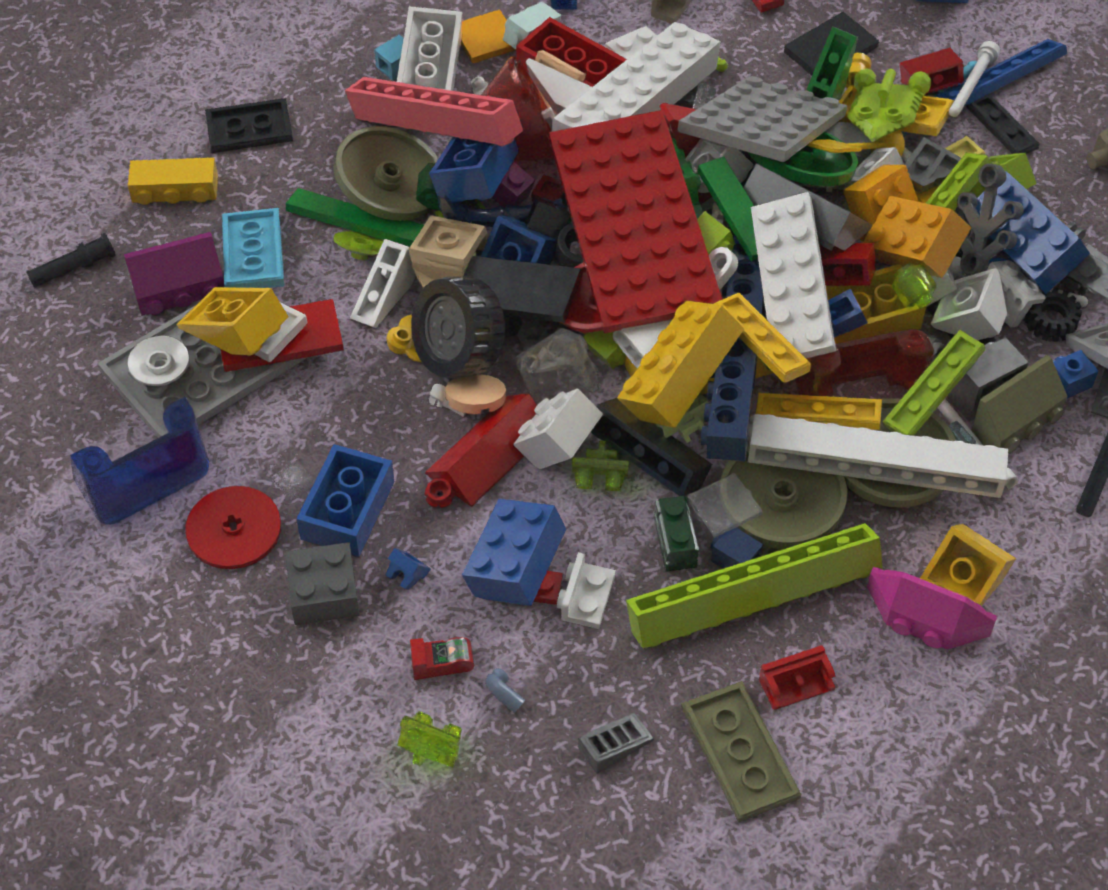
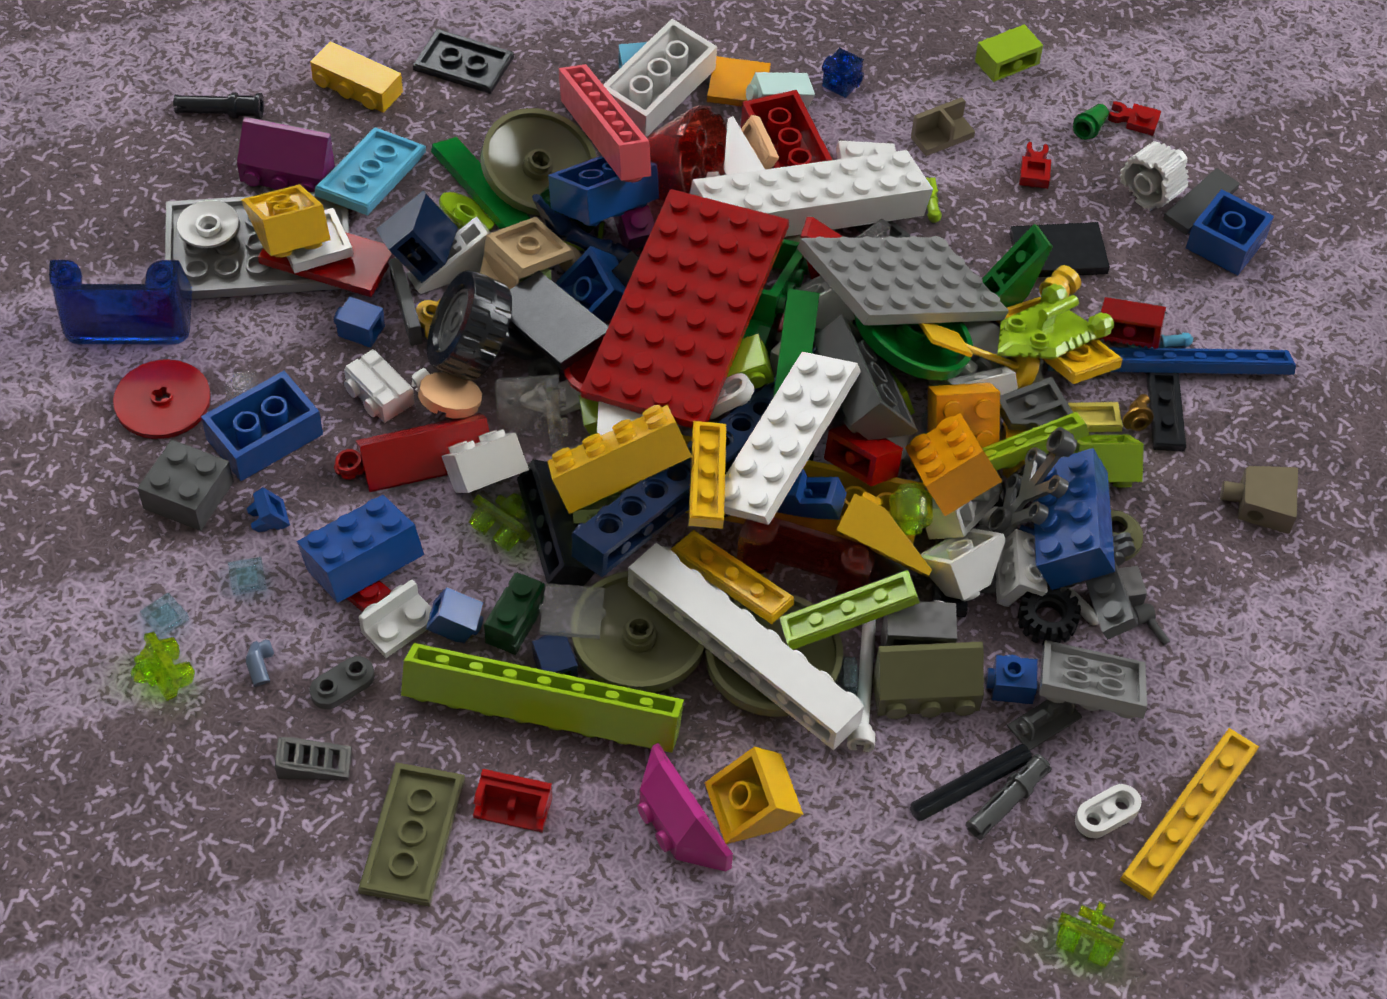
camera: 30 degrees right, 0 degrees up
red leg [410,637,474,680] -> none
white piece [949,41,1000,117] -> none
none -> clear light blue tile [140,593,189,638]
none -> clear light blue tile [228,557,267,595]
none -> dark grey plate [310,656,375,709]
none -> blue brick [334,296,385,348]
none -> white brick [344,349,415,423]
none -> dark blue slope [376,190,458,283]
none -> dark grey tile [389,258,423,346]
none -> brick [426,587,484,643]
none -> yellow slope [836,491,932,578]
none -> pearl gold plate [1122,394,1154,431]

